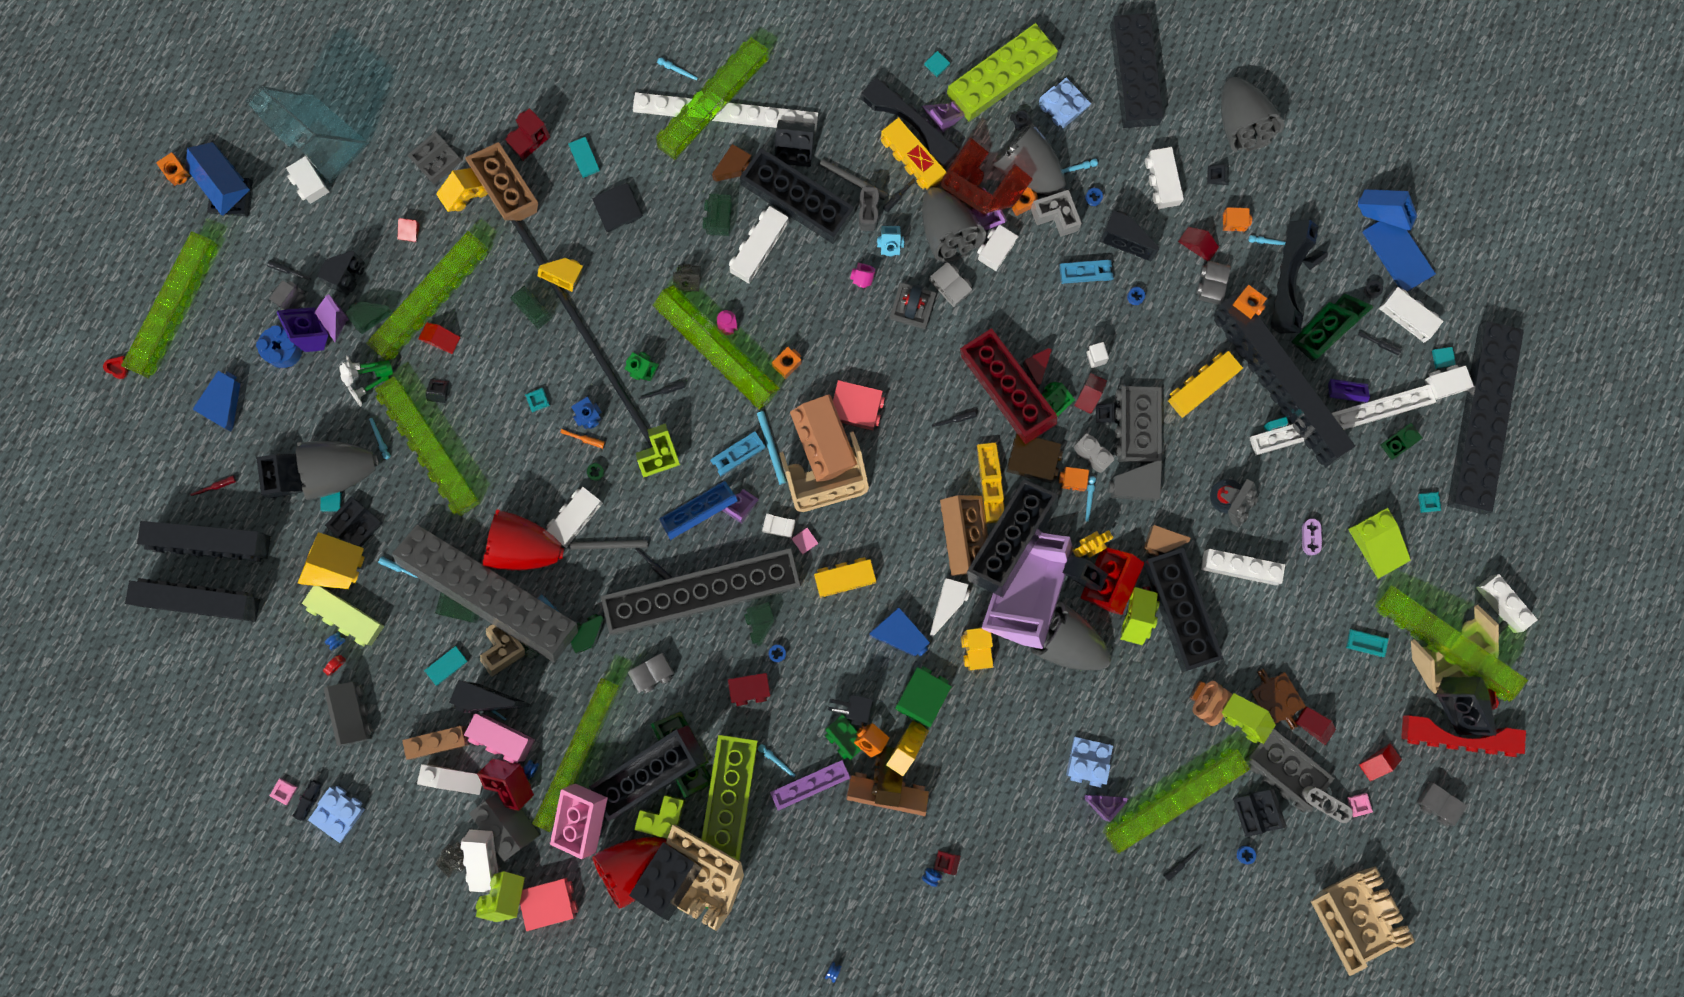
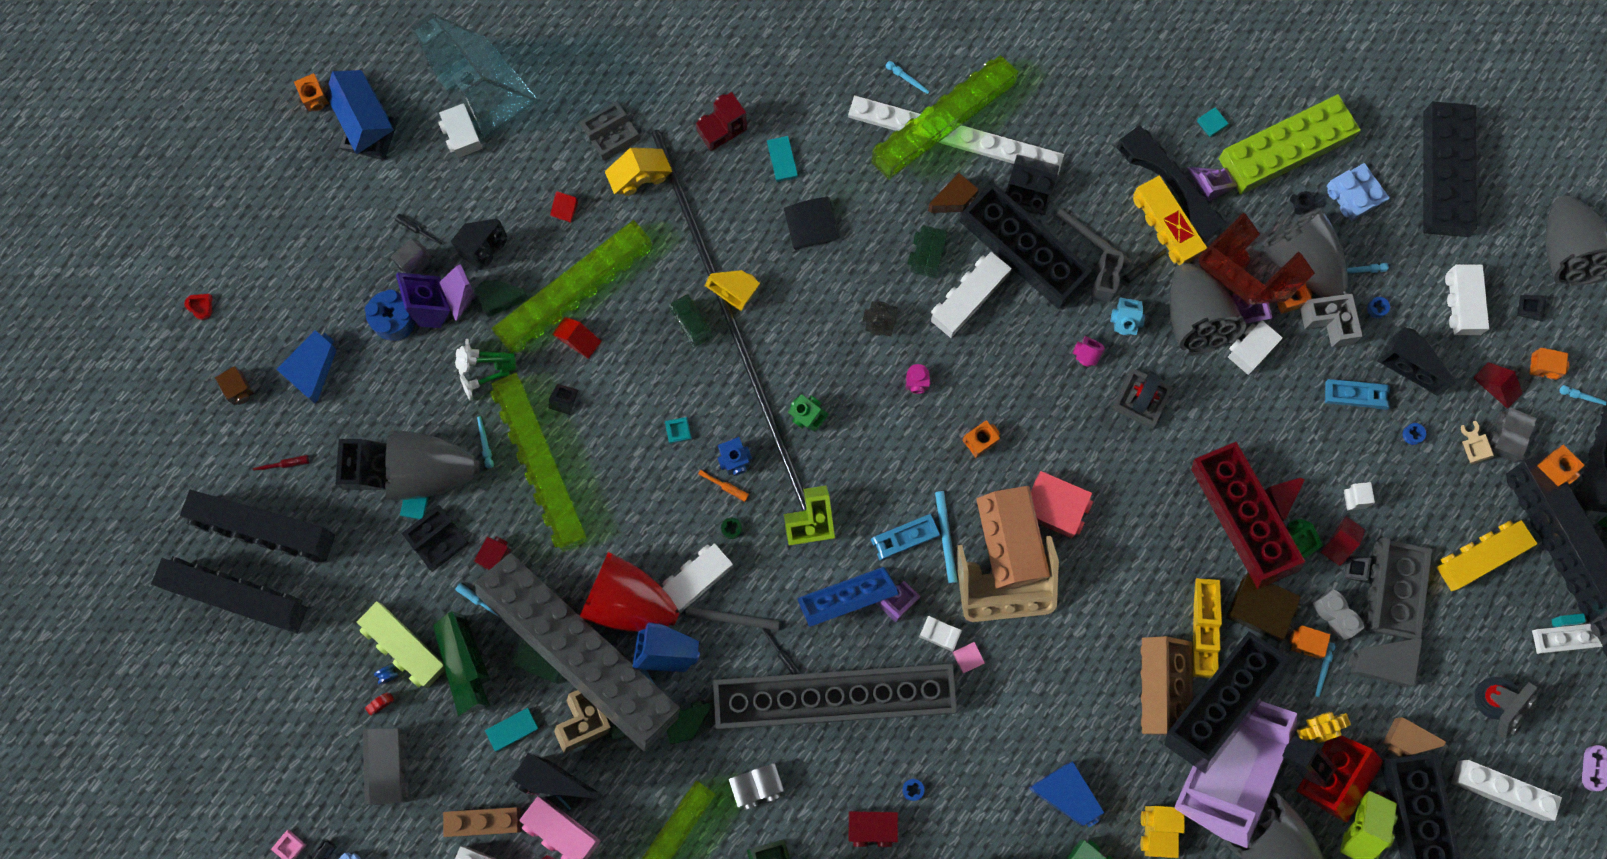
camera: 15 degrees right, 5 degrees down
clear neon green brick [121,231,218,379] -> none
yellow slope [298,532,365,589] -> none
medium nougat slope [465,142,538,221] -> none
black piece [640,381,685,399] -> none
clear neon green brick [652,285,780,410] -> none
clear green slope [744,602,775,647] -> none
yellow brick [814,557,876,598] -> none
light grey brick [929,262,972,307] -> none
white slope [929,578,970,636] -> none
black piece [932,410,977,427] -> none
none -> reddish brown brick [214,366,254,405]
none -> dark green slope [433,611,490,717]
none -> dark red brick [474,536,511,570]
none -> blue slope [632,622,700,672]
none -> tan plate [1461,421,1495,465]

